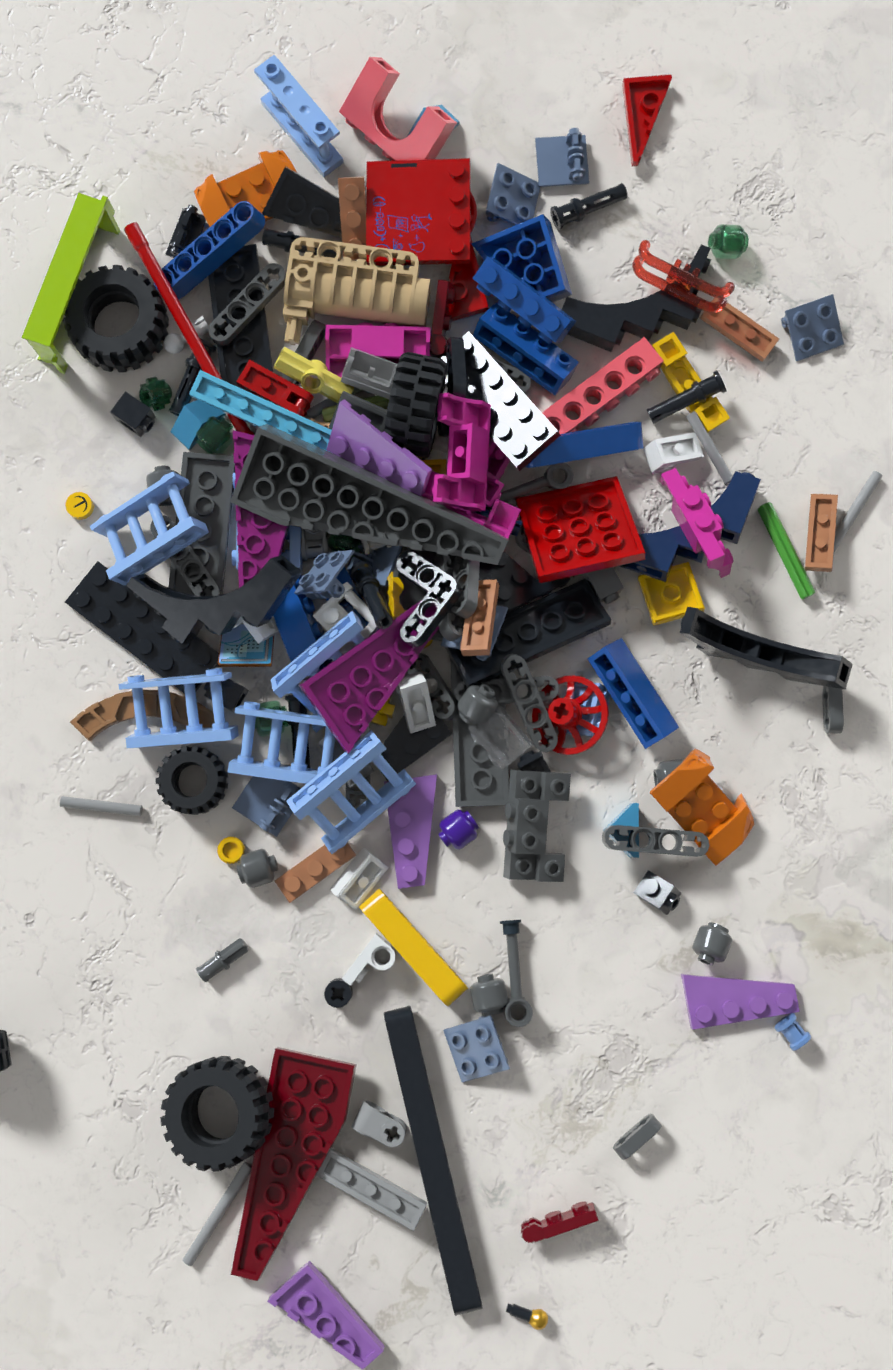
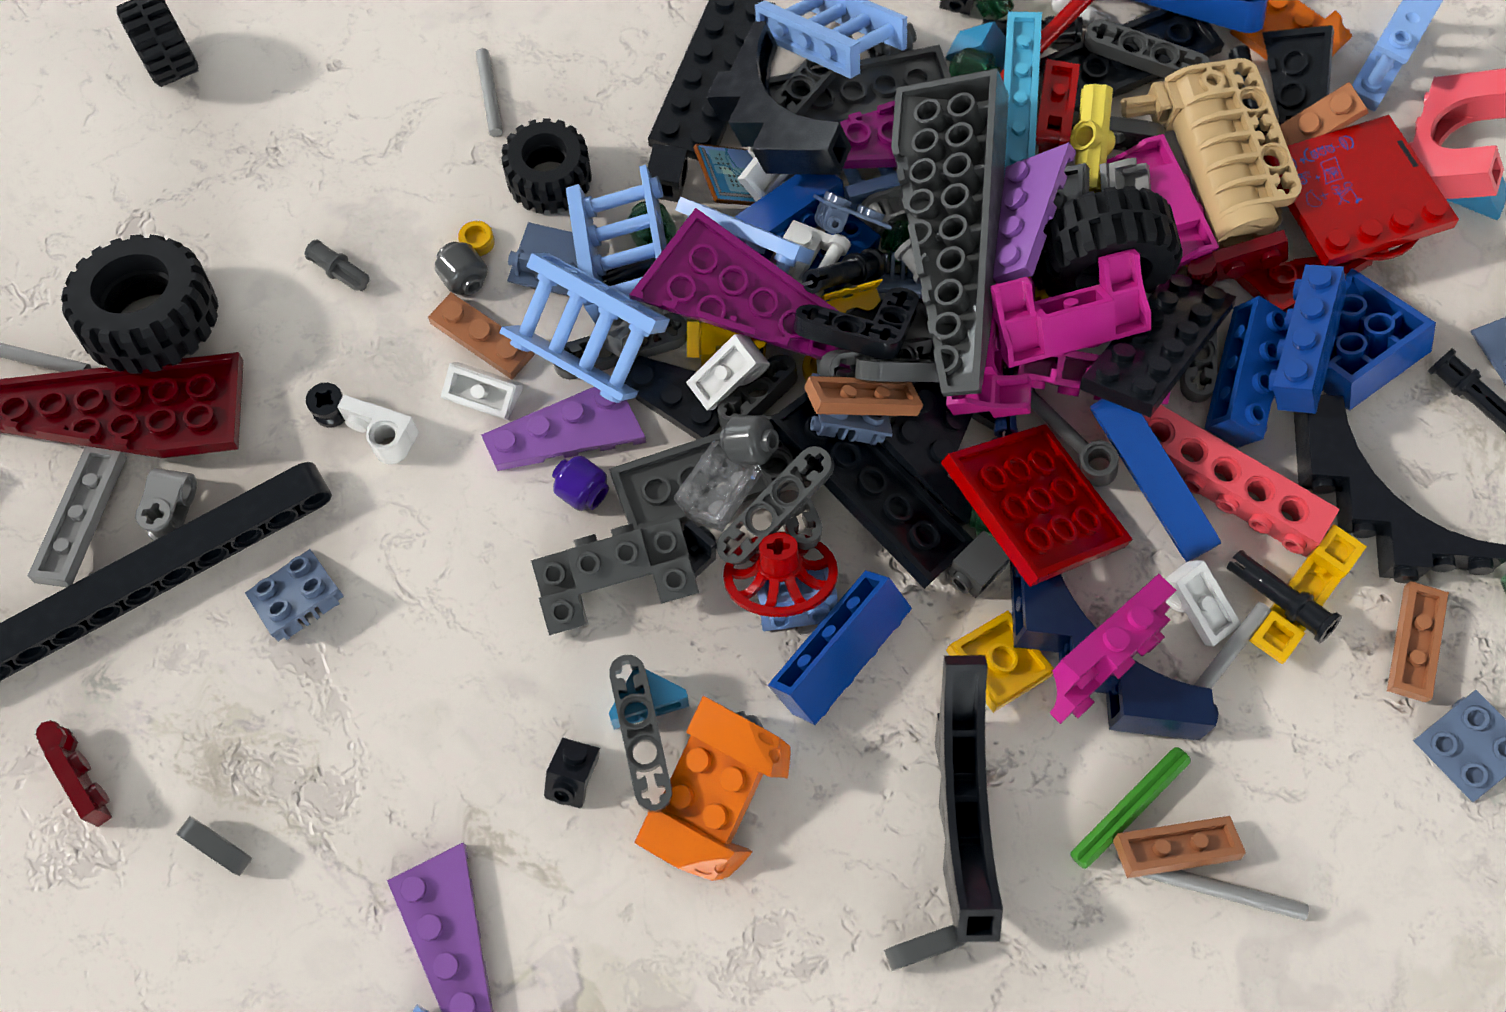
camera: 75 degrees right, 15 degrees down
medium nougat tile [70,690,215,741] -> none
light blue fence [119,668,239,748] -> none
yellow beam [359,889,468,1007] -> none
black beam [438,337,467,437] -> none
dark grey head [470,974,508,1016] -> none
sand blue hinge [486,163,540,225] -> none
dark grey piece [500,920,533,1027] -> none
clear red piece [632,240,735,313] -> none
dark grey head [692,922,732,966] -> none

